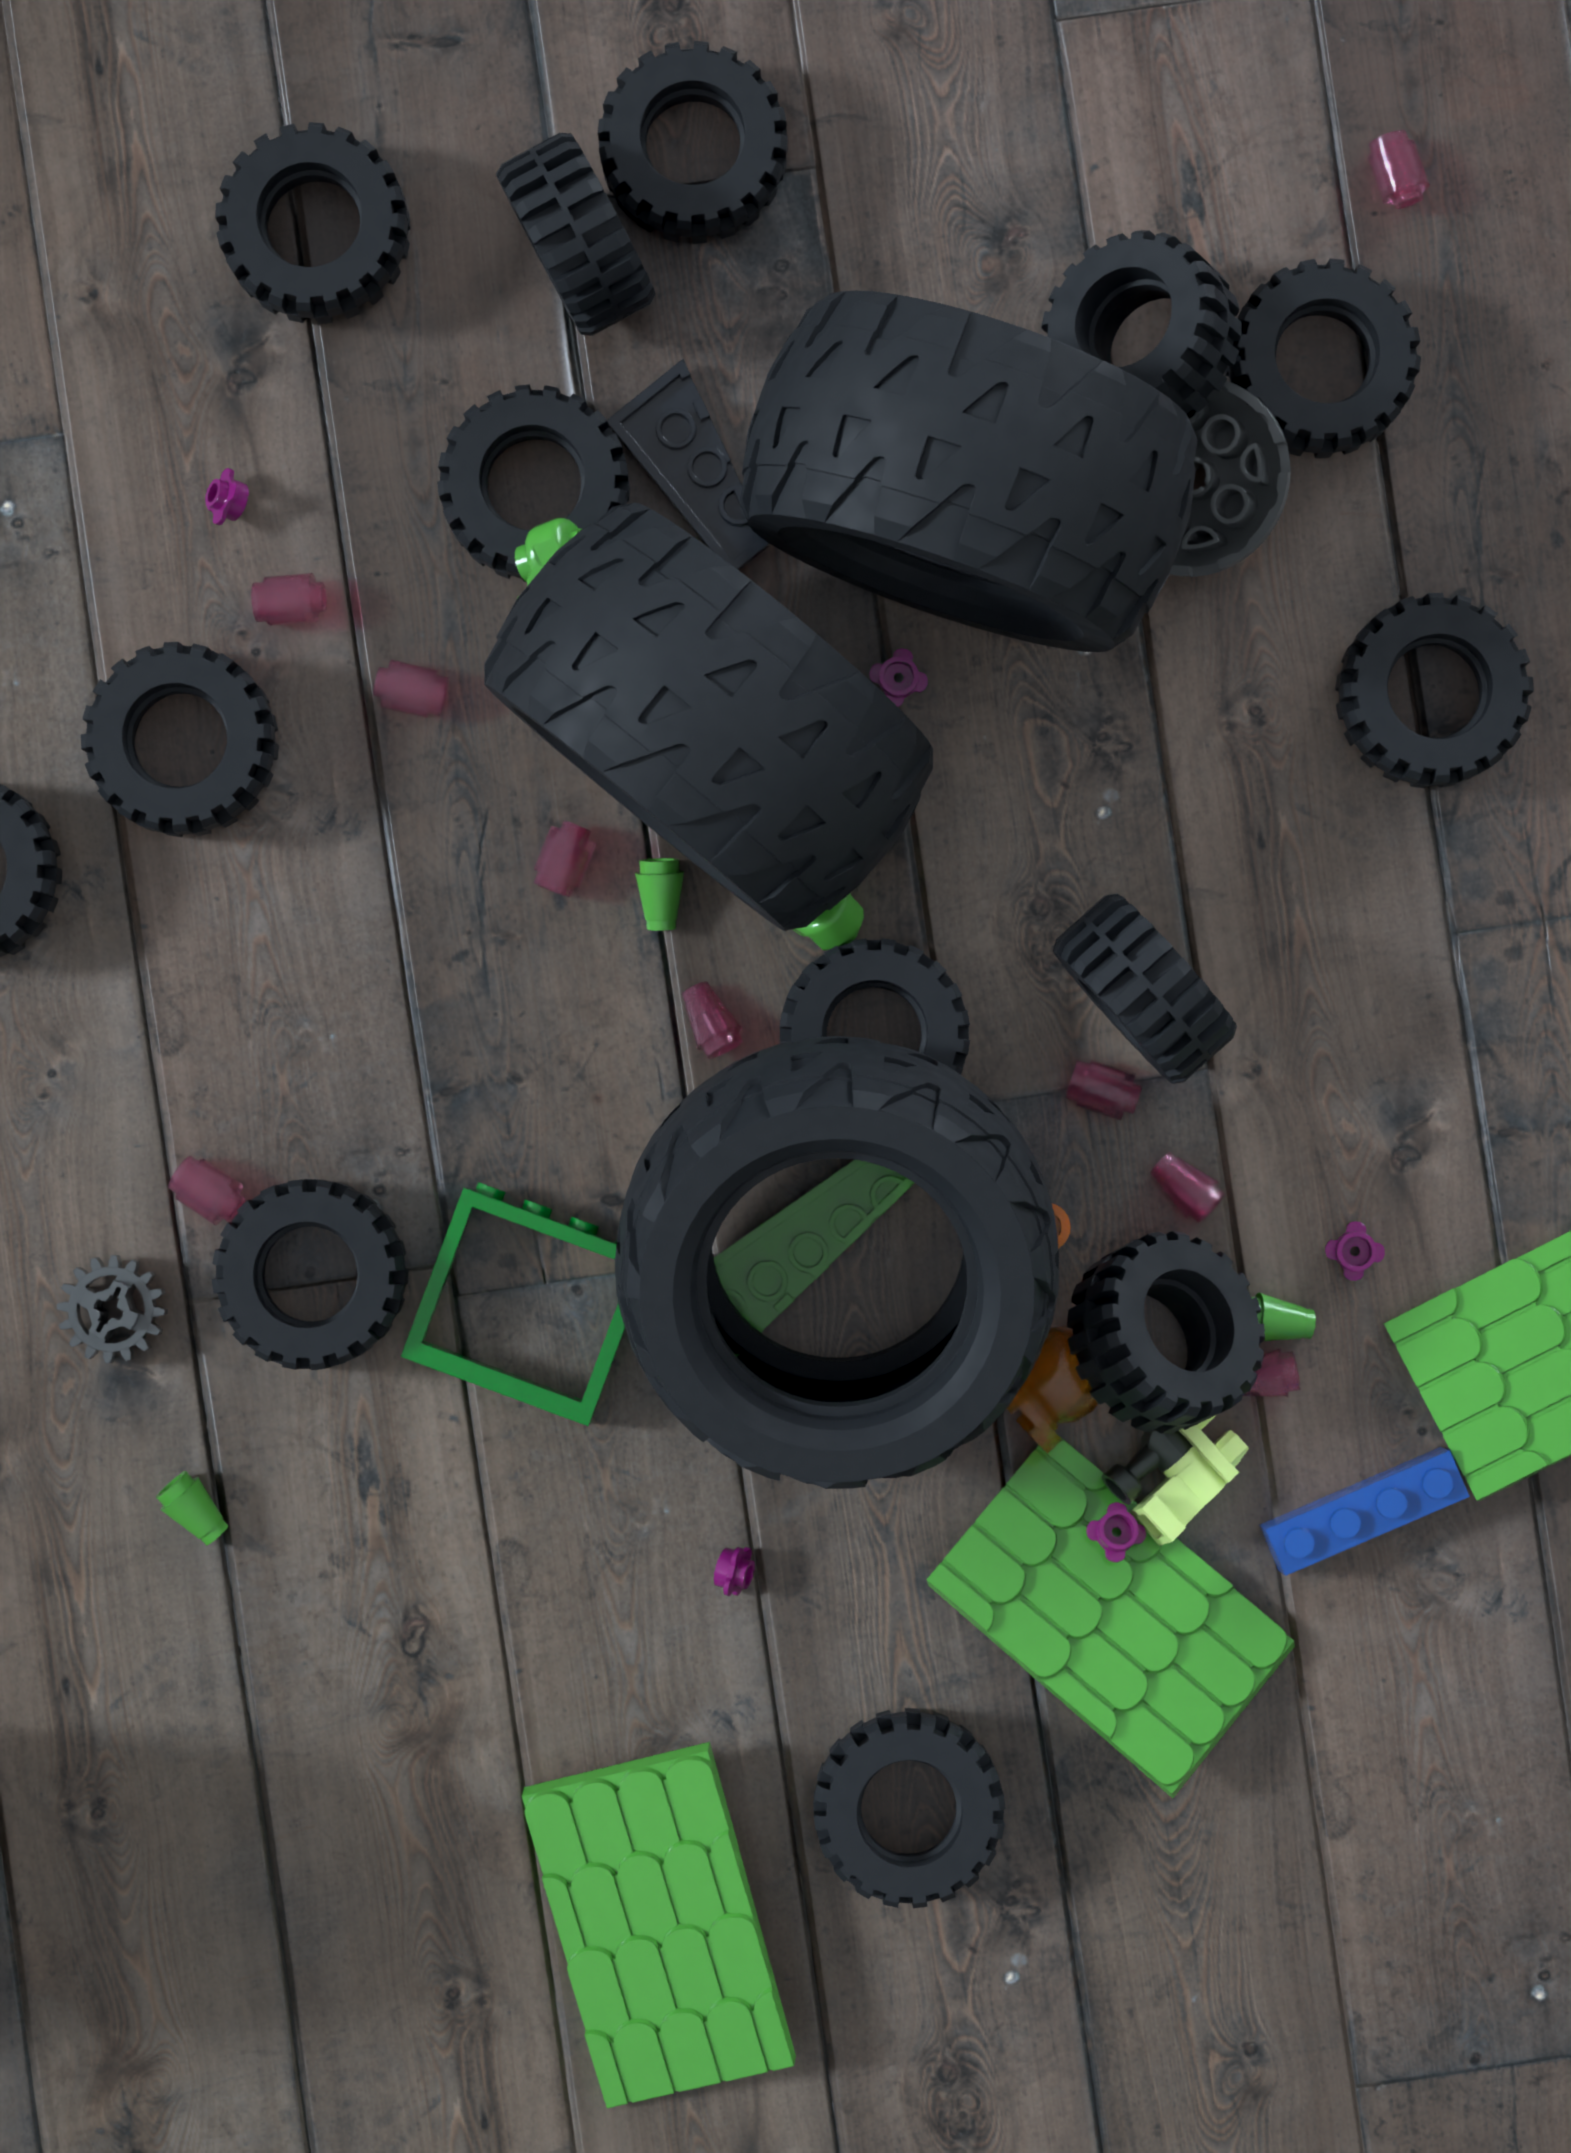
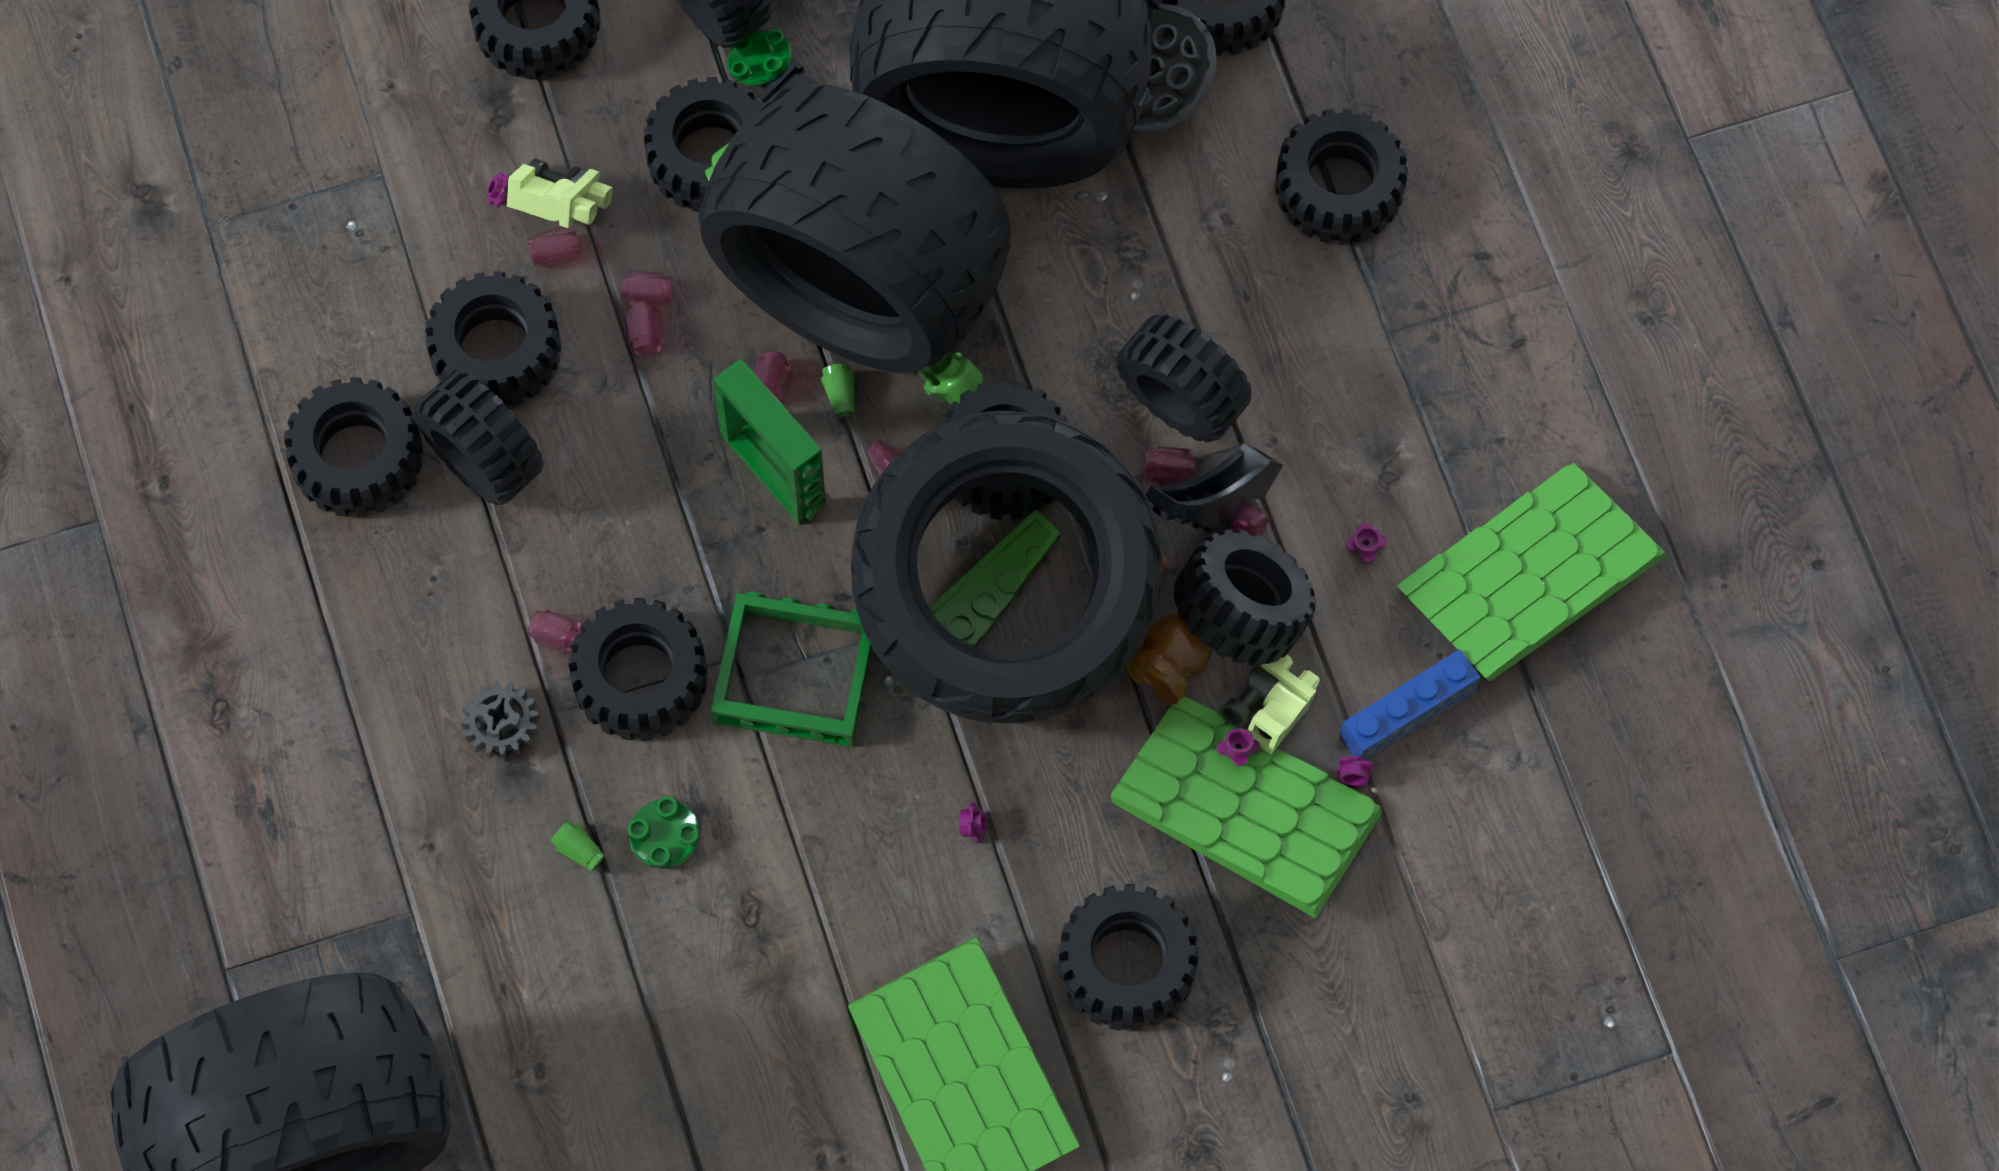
camera: 10 degrees left, 20 degrees down
clear pink cone [1243,1348,1301,1397] -> none
bright green cone [1251,1292,1316,1341] -> none
none -> black tyre [413,371,544,505]
none -> yellowish green hips [507,158,613,228]
none -> clear pink brick [626,301,664,356]
none -> green dish [627,796,700,869]
none -> green window [713,359,826,525]
none -> green dish [727,29,792,86]
none -> black arch [1145,443,1283,533]
none -> magenta plate [1337,756,1374,787]

